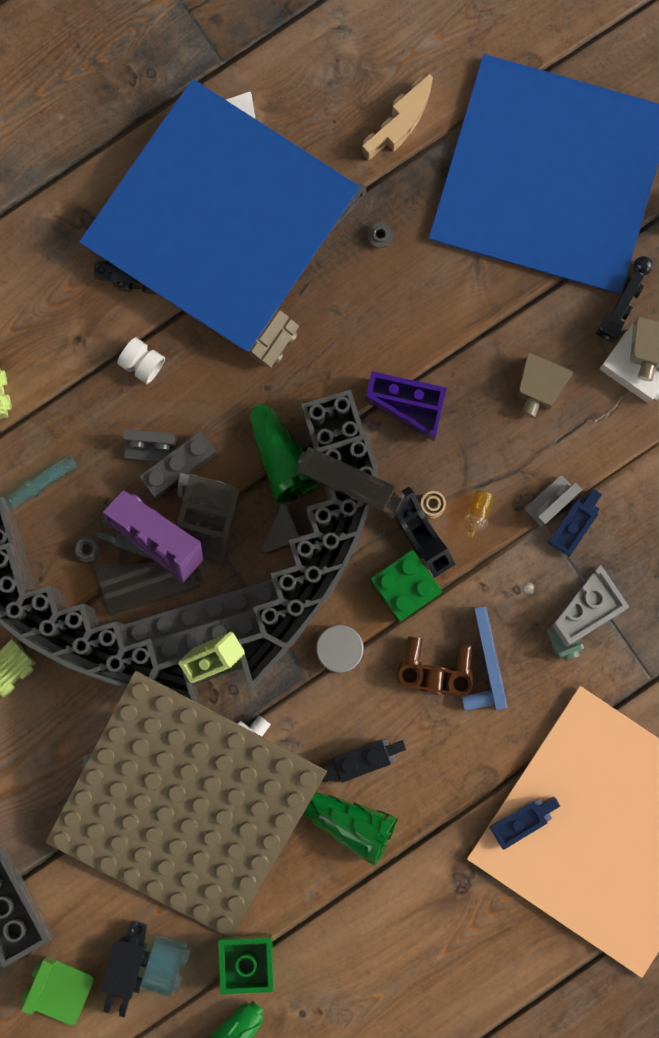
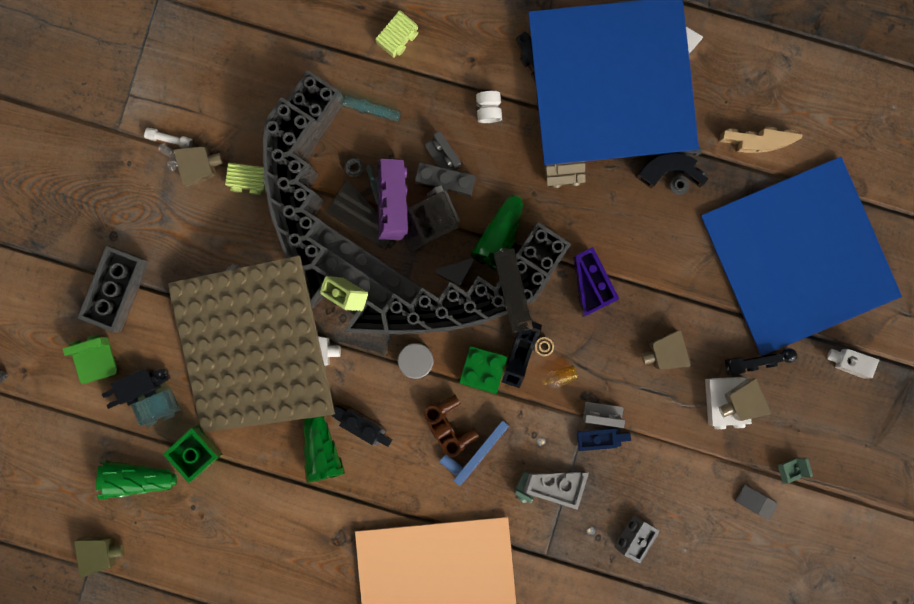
camera: 55 degrees right, 5 degrees up
dark blue hinge [489,796,560,850] -> none
none -> black arch [636,153,708,188]

